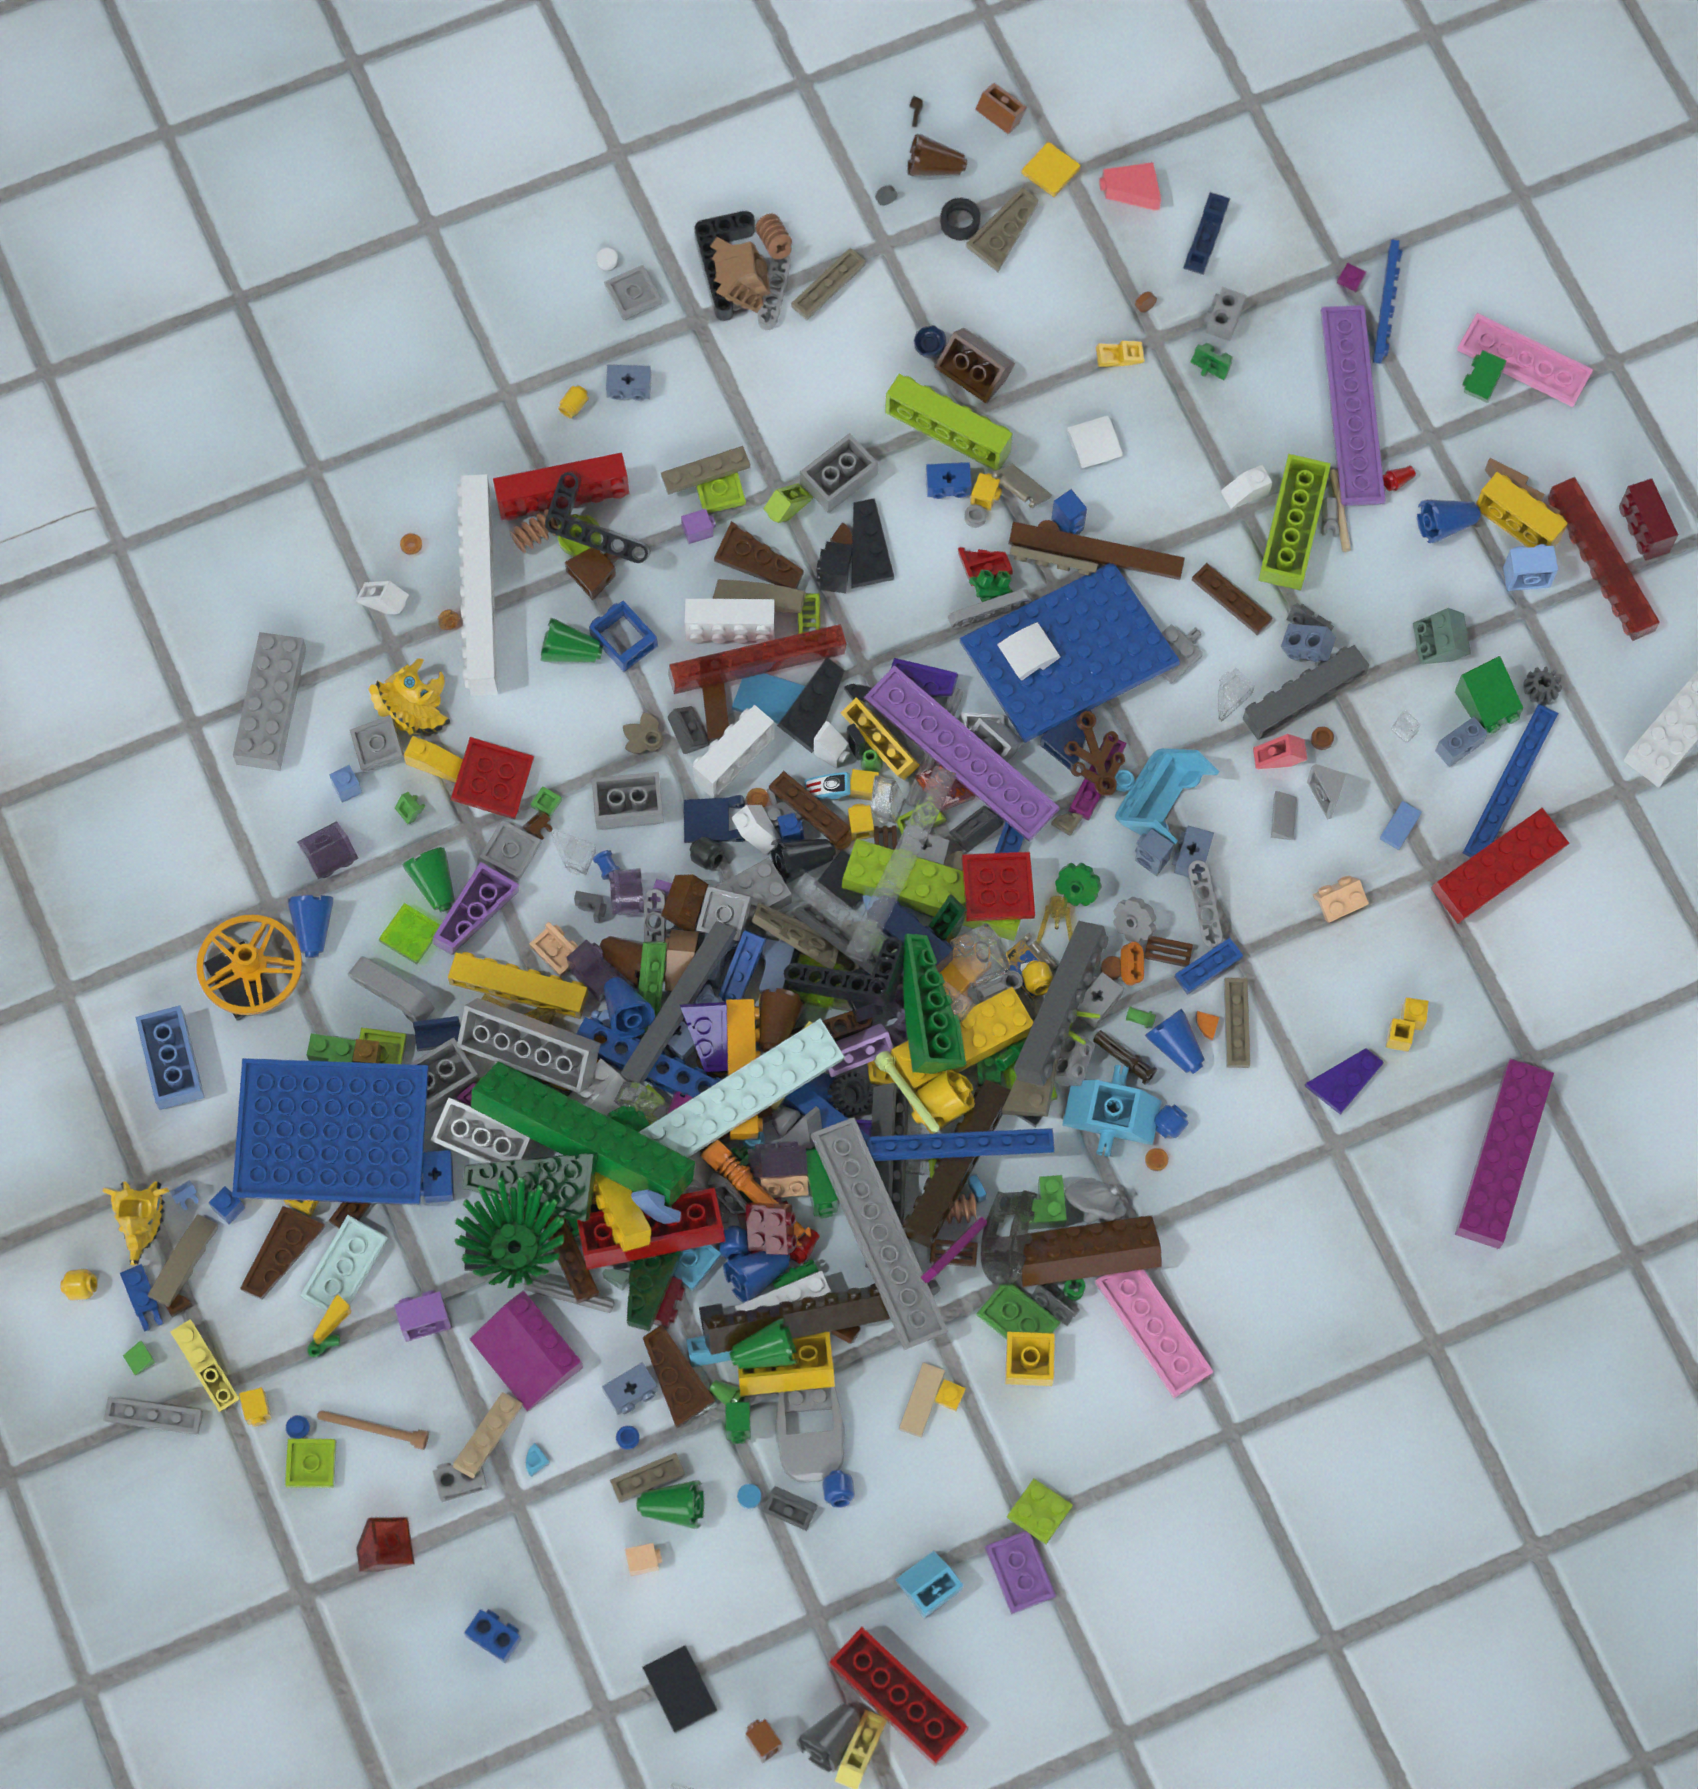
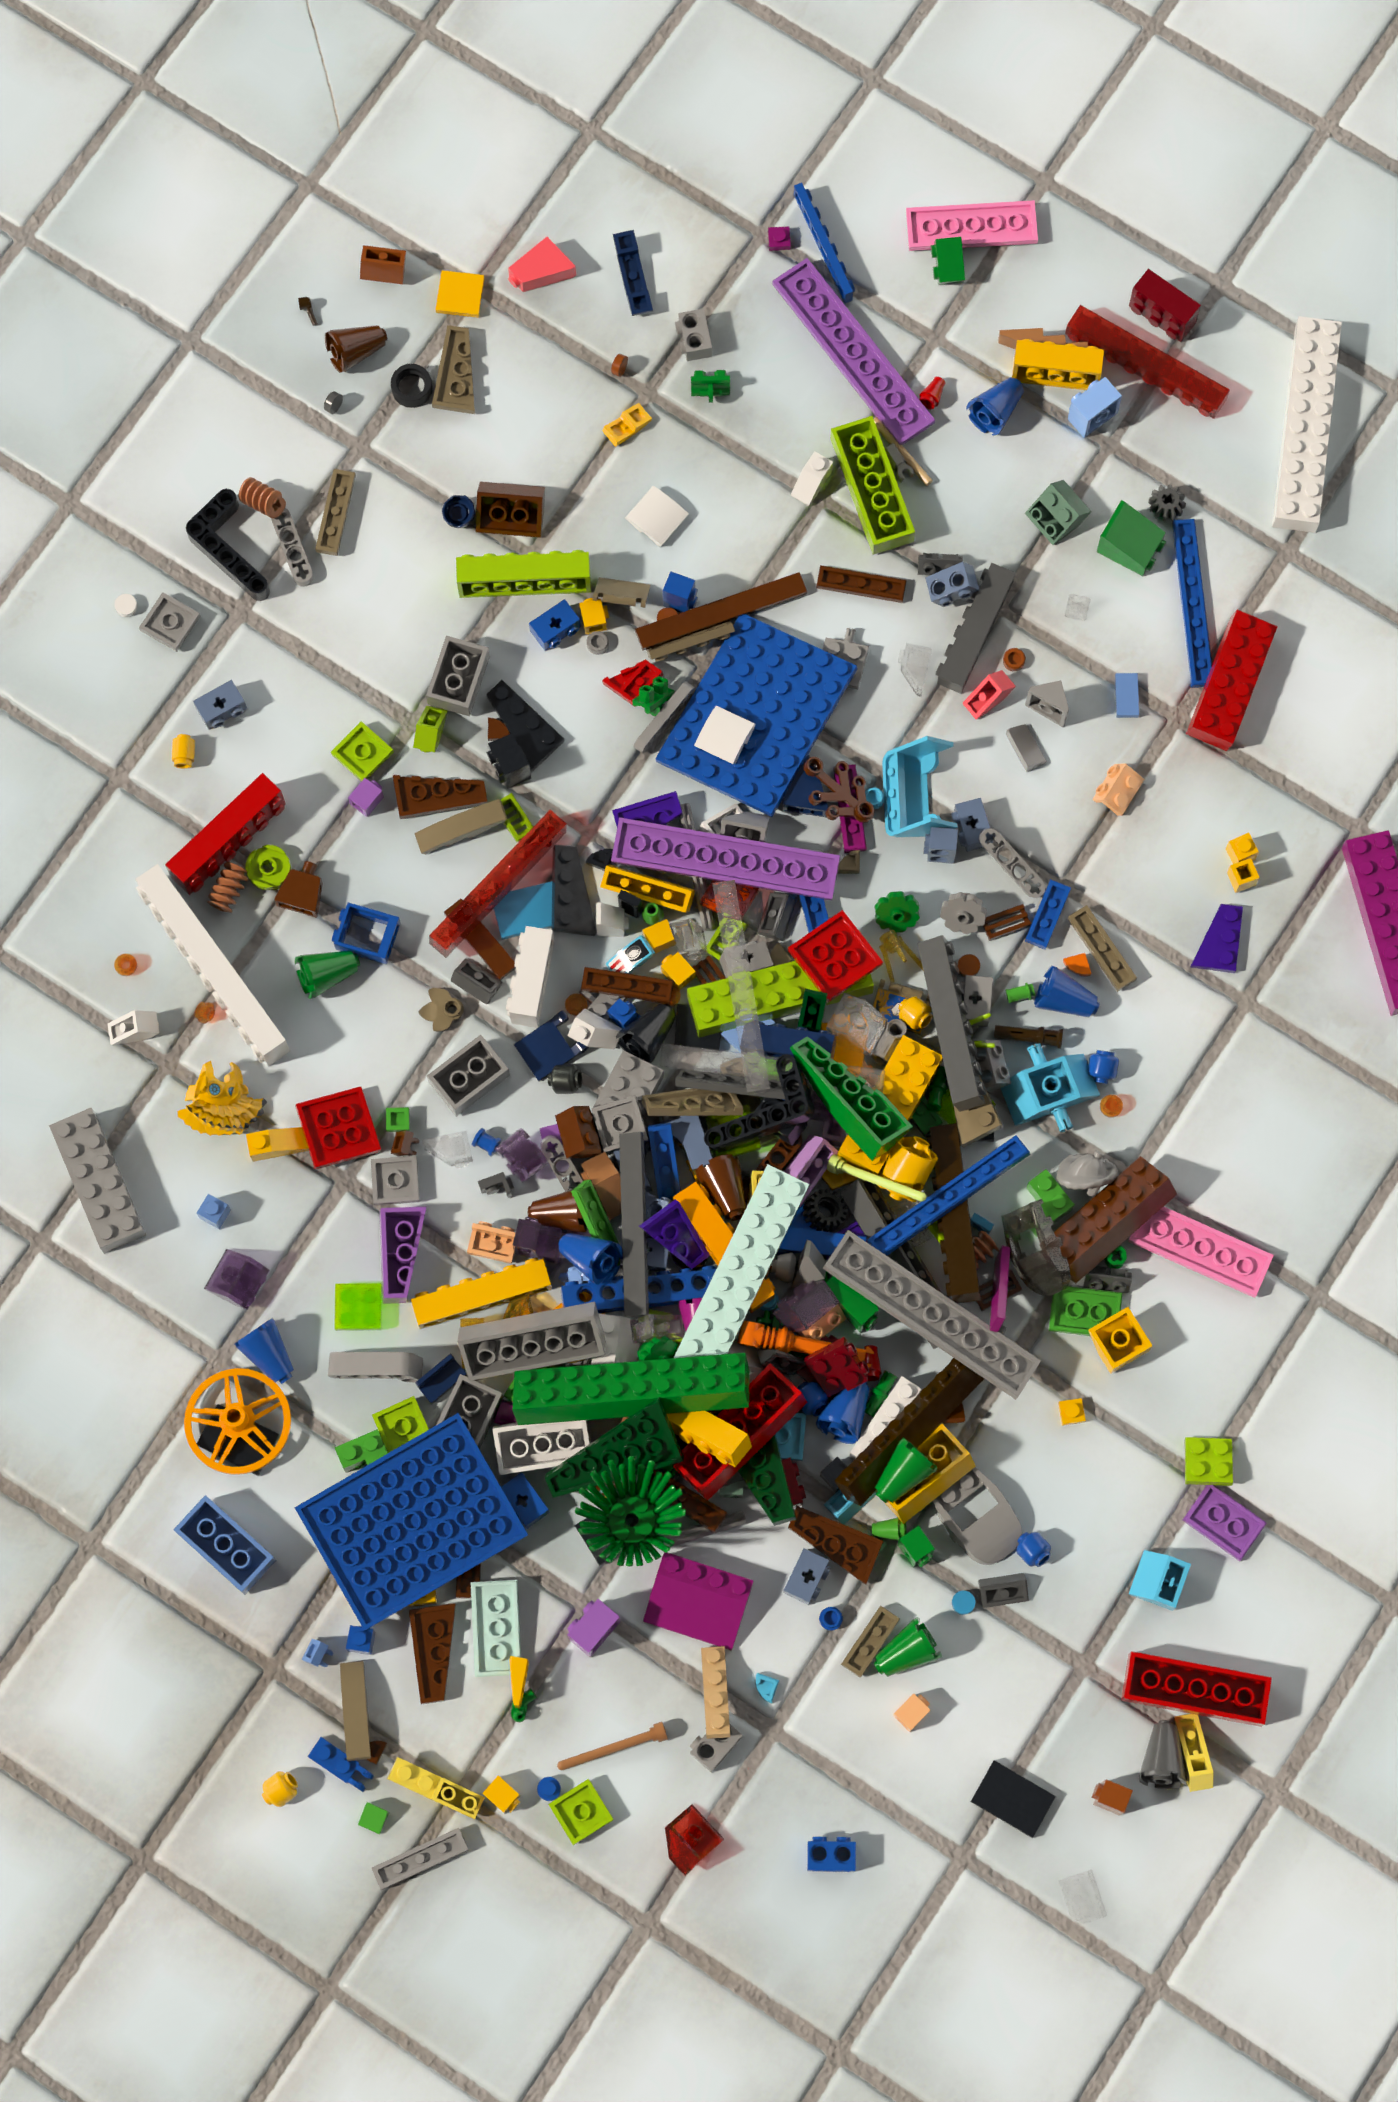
camera: 30 degrees left, 5 degrees up
yellow piece [102,1181,169,1265] -> none
light grey plate [350,715,404,772] -> none
pearl gold brick [353,1039,382,1063] -> none
bright green tile [395,792,425,824] -> none
green cone [402,847,455,913] -> none
black beam [545,471,651,563] -> none
medium blue slope [631,1190,681,1224] -> none
dark tan plate [661,446,750,495] -> none
white brick [685,598,775,644] -> none
medium nougat slope [710,237,771,313] -> none
tan tile [899,1363,945,1437] -> none
orange beam [1121,942,1144,986] -> none
sand blue brick [1435,717,1488,767] -> none

